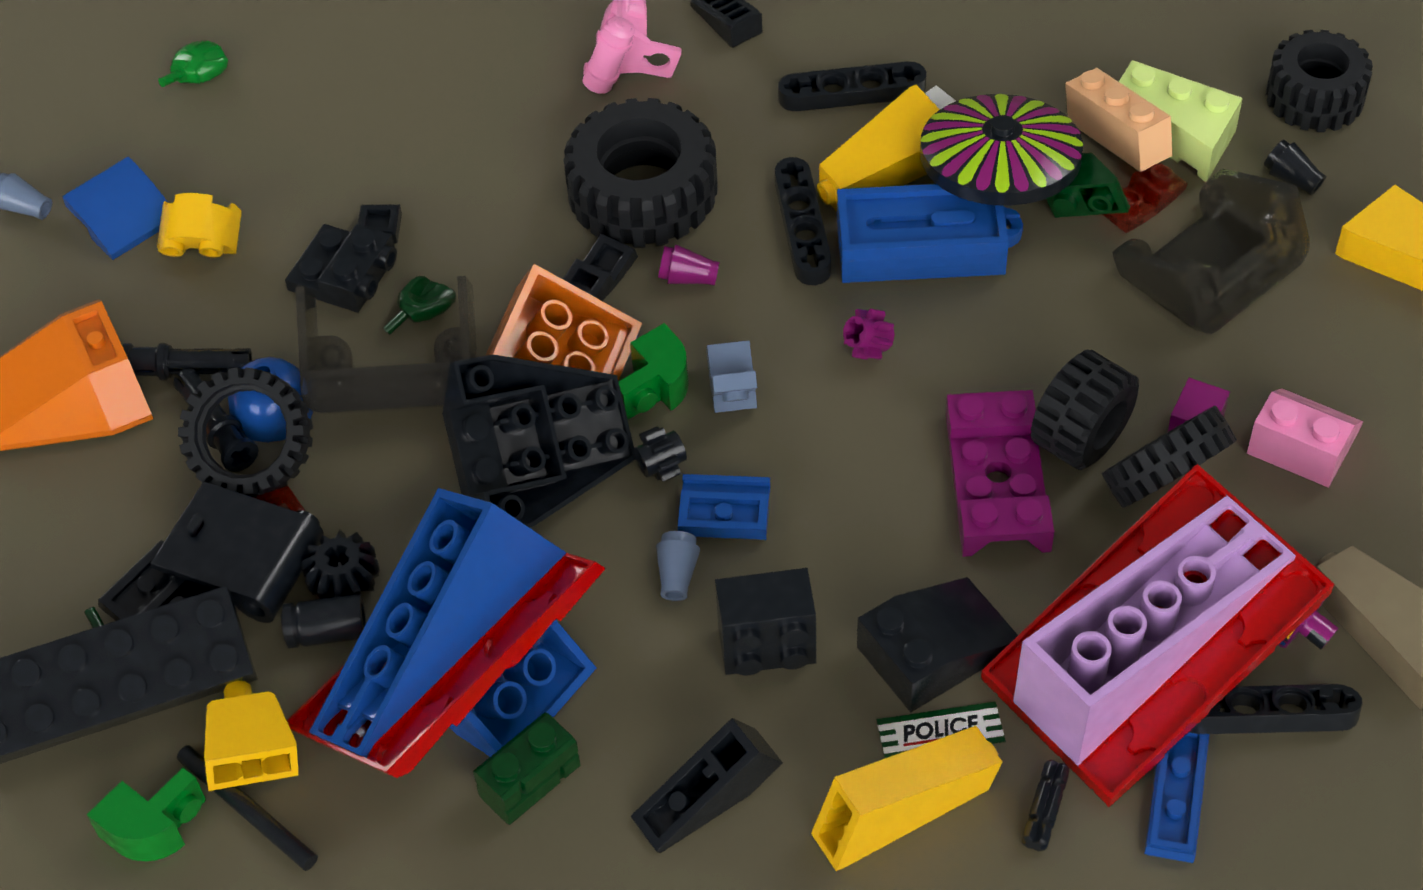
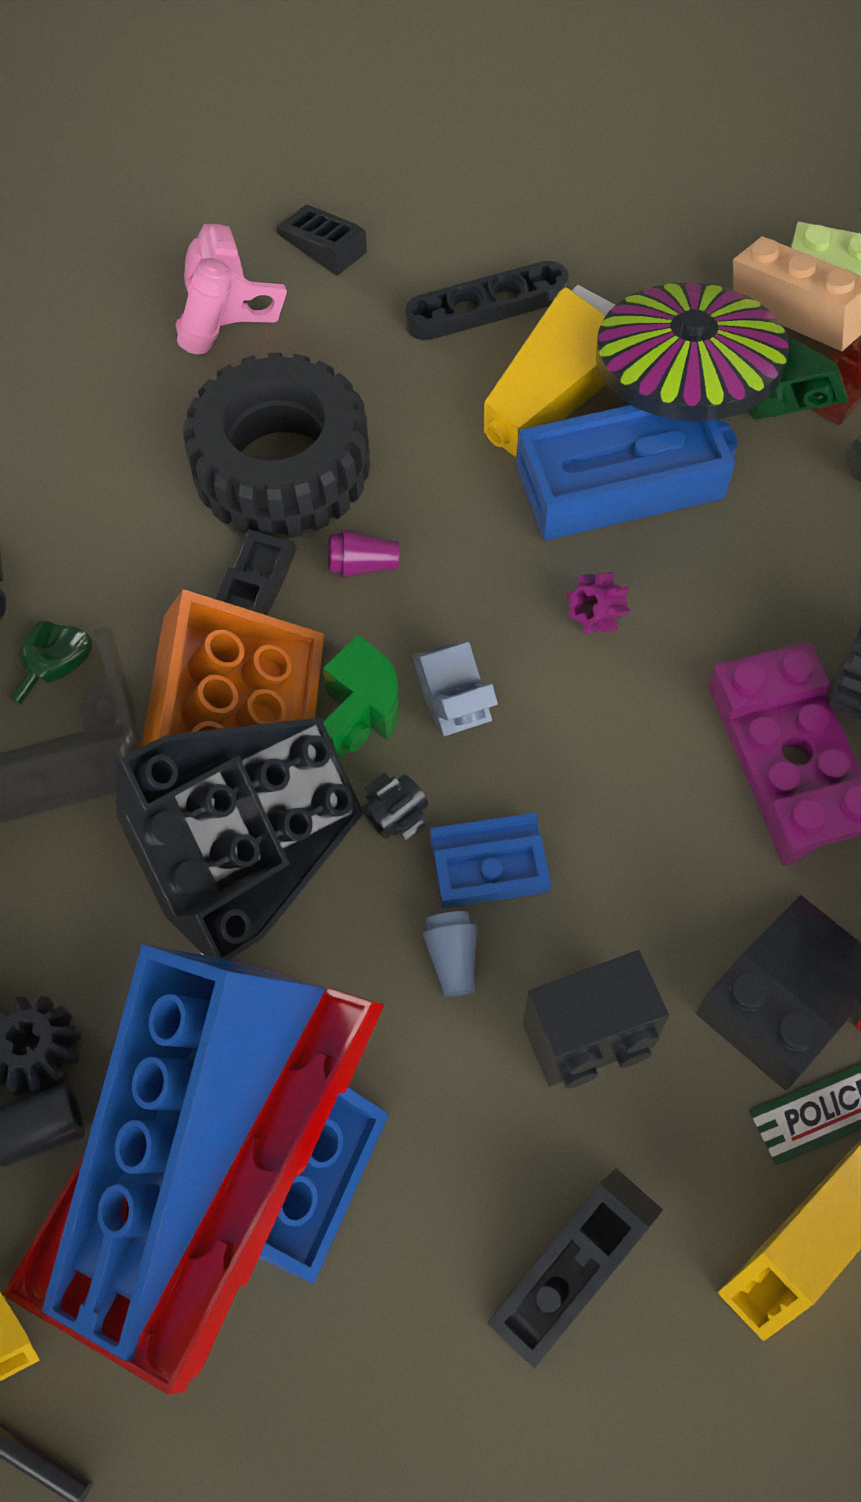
camera: 15 degrees left, 10 degrees up
dark green brick [473,712,581,825] -> none
black beam [775,157,831,285] -> none

